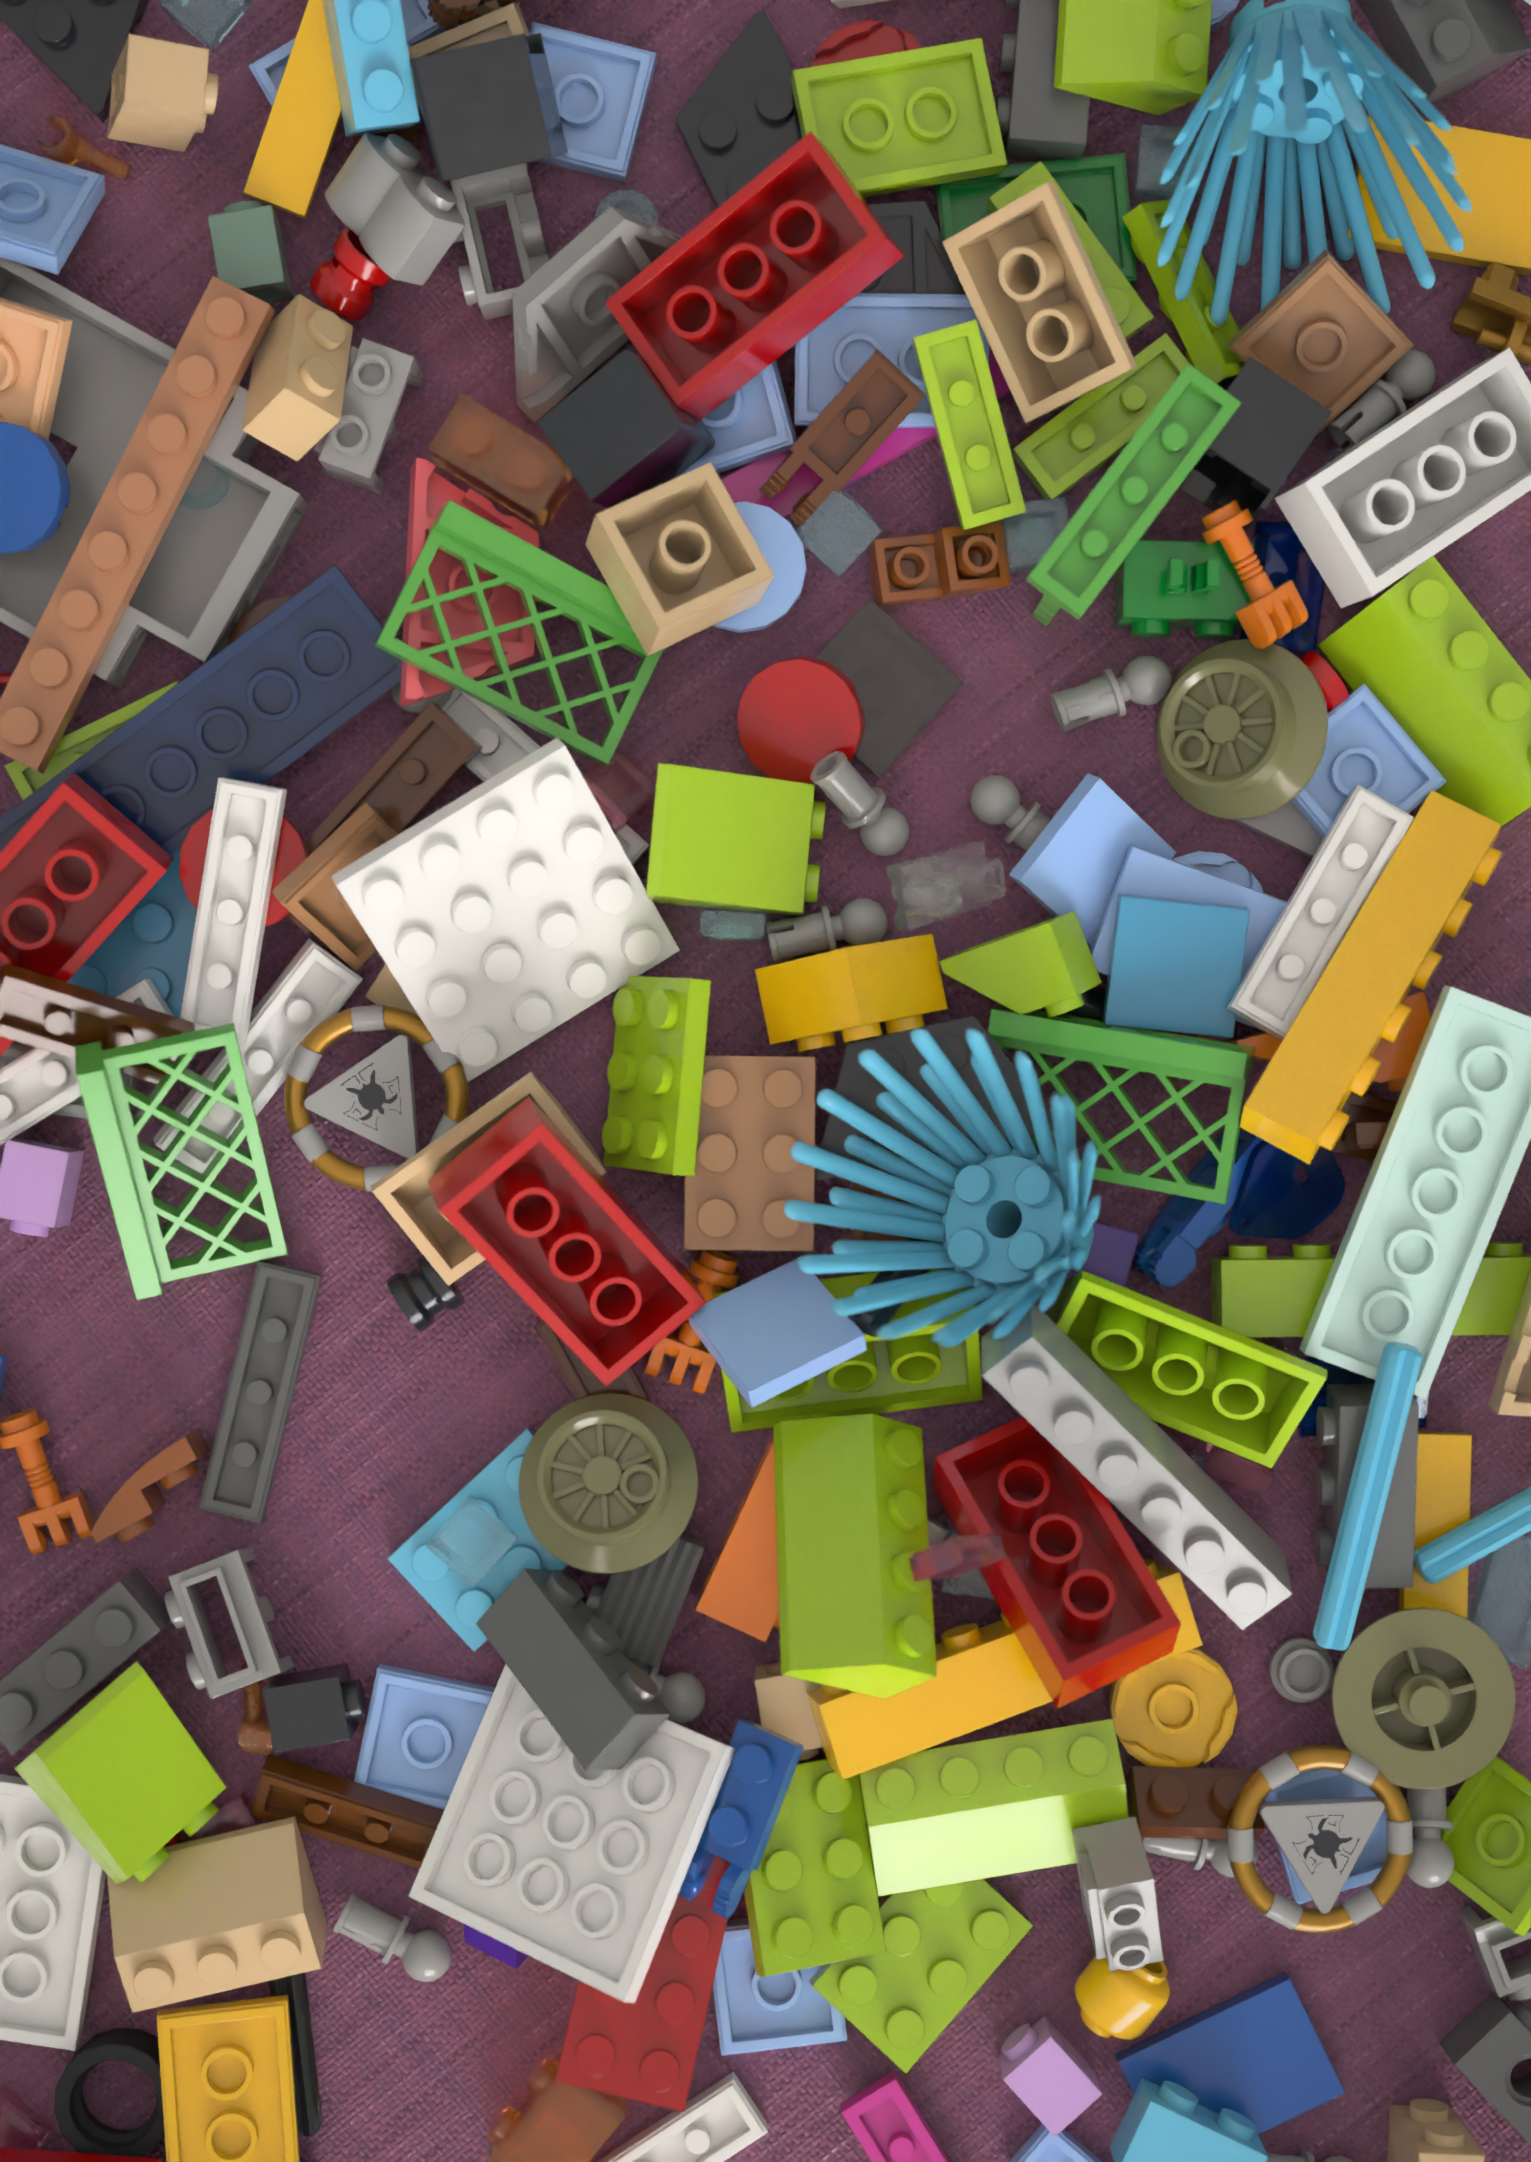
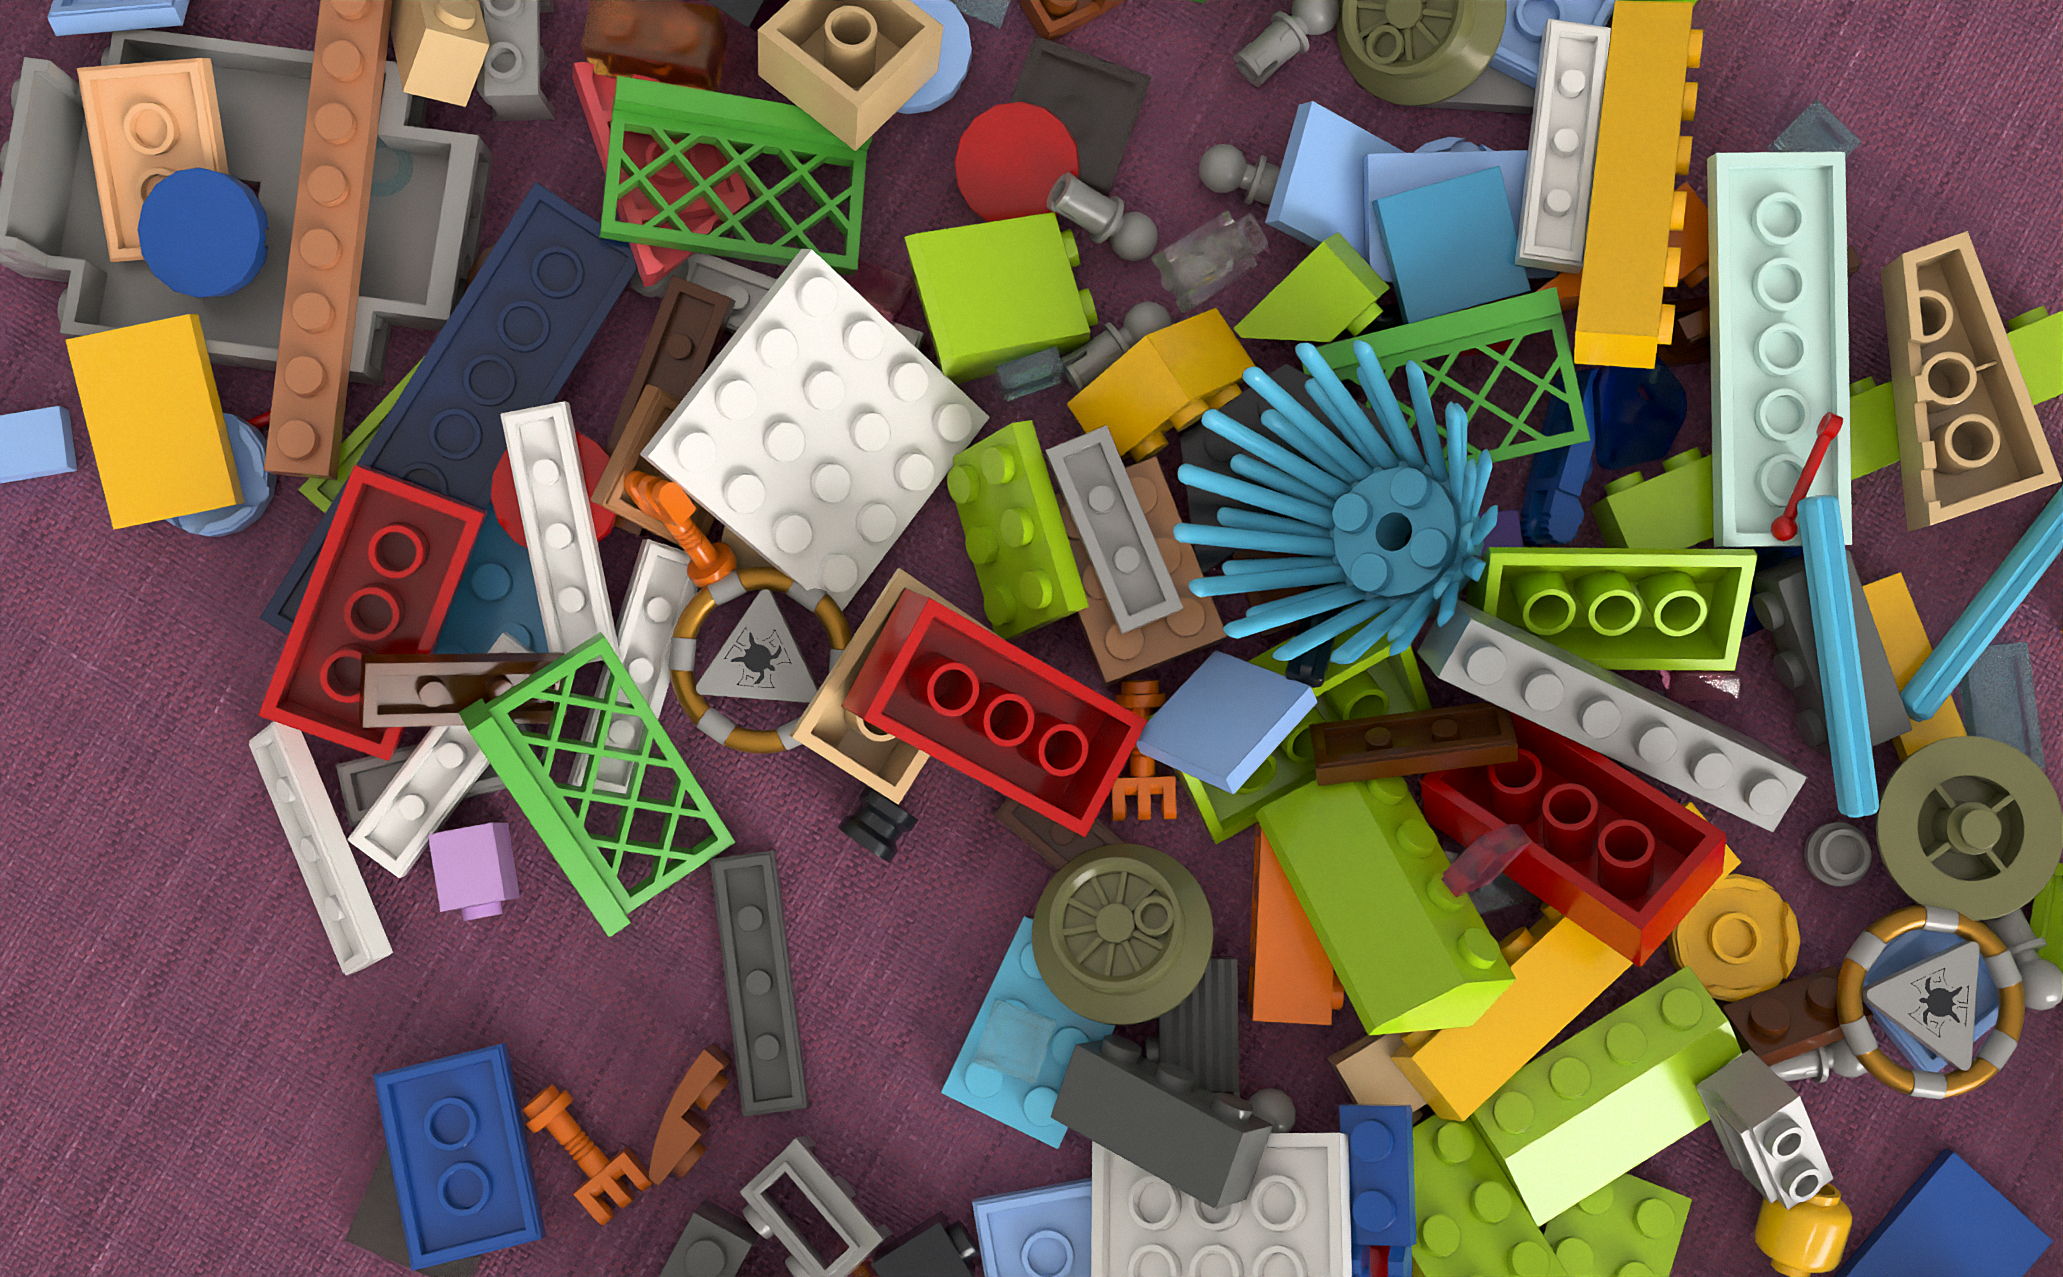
camera: 20 degrees left, 5 degrees down
none -> orange hinge [624,470,738,588]
none -> light grey plate [1045,425,1183,635]
none -> reddish brown tile [1309,702,1518,786]
none -> red hinge [1770,412,1843,541]

